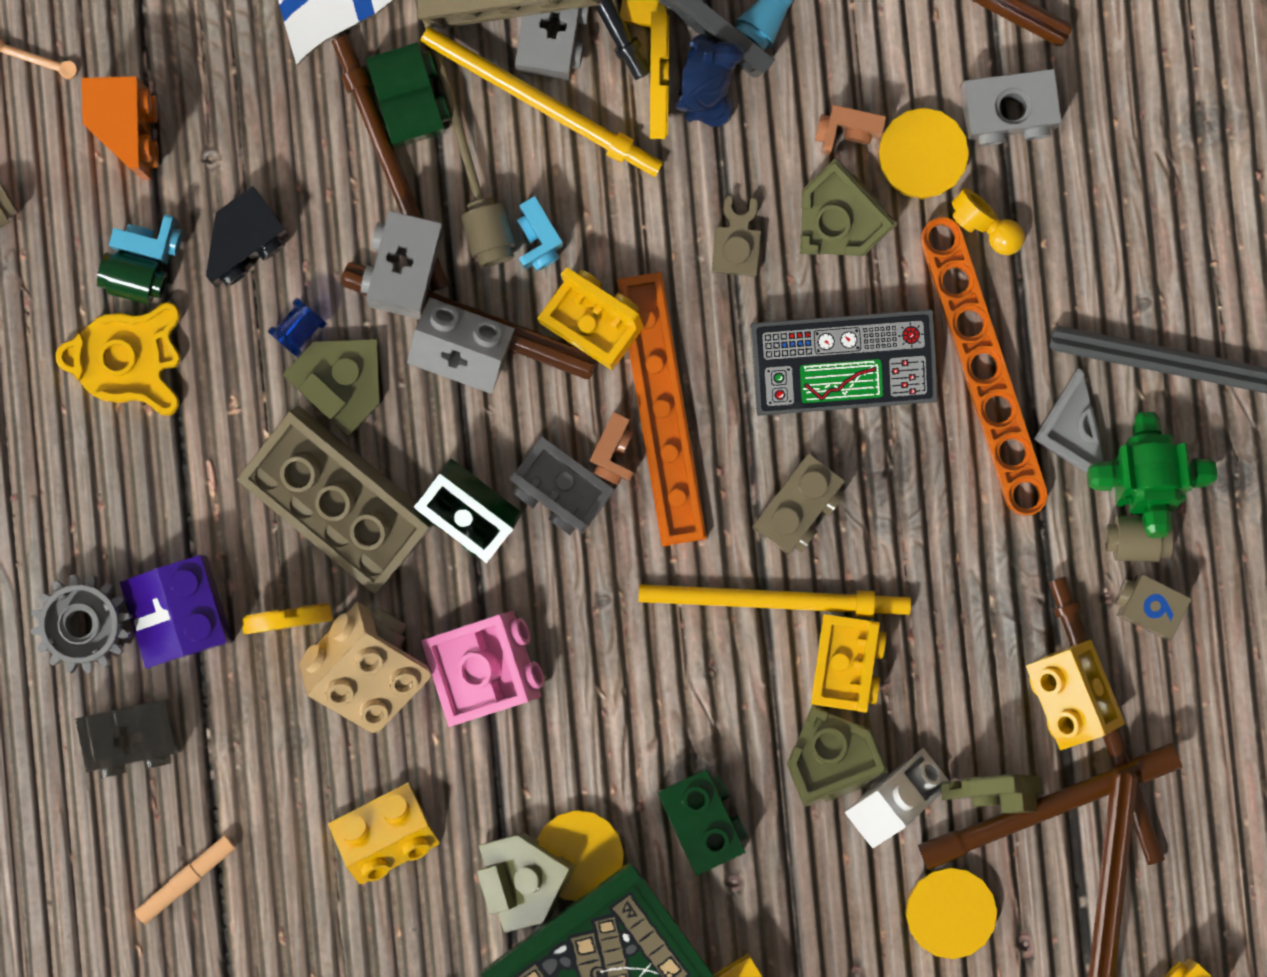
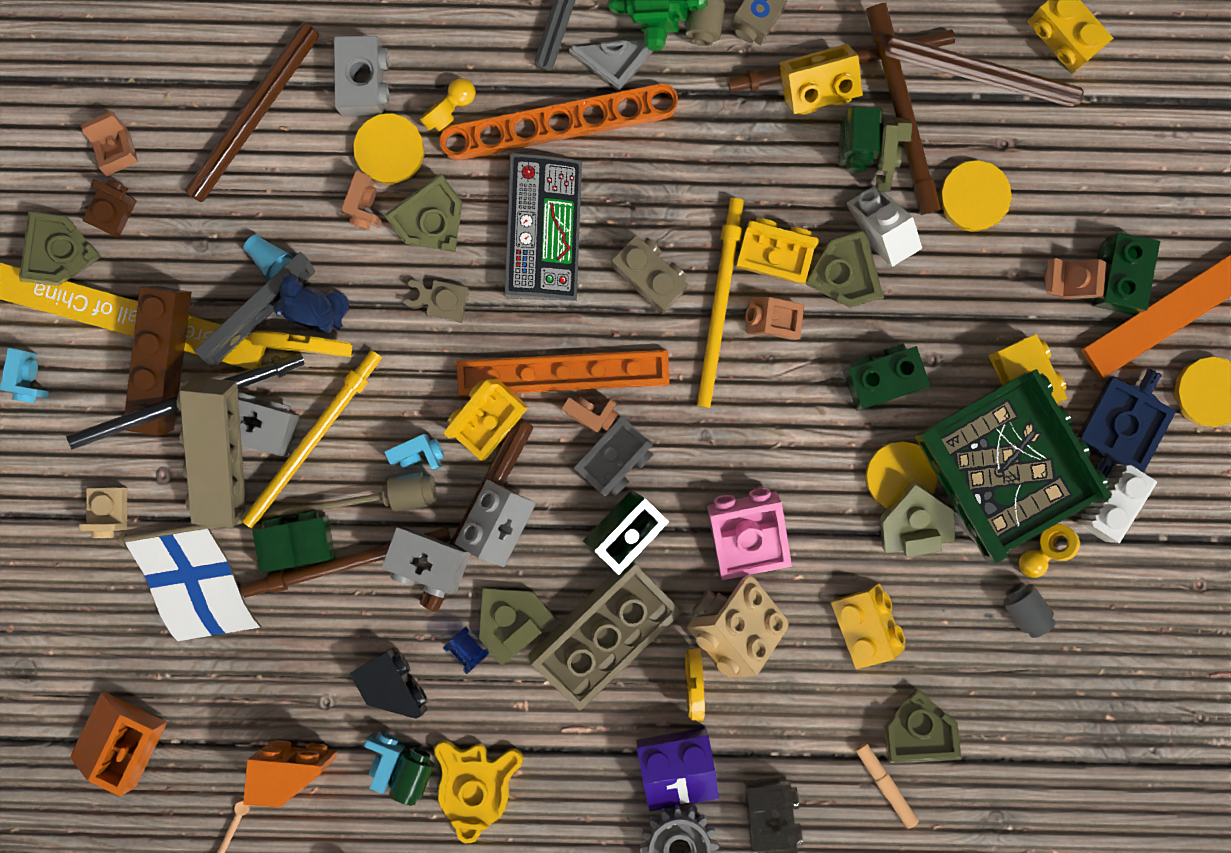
camera: 80 degrees left, 0 degrees up
none -> nougat bracket [745,297,804,340]
none -> dark green brick [839,106,883,173]
none -> olive plate [884,688,962,763]

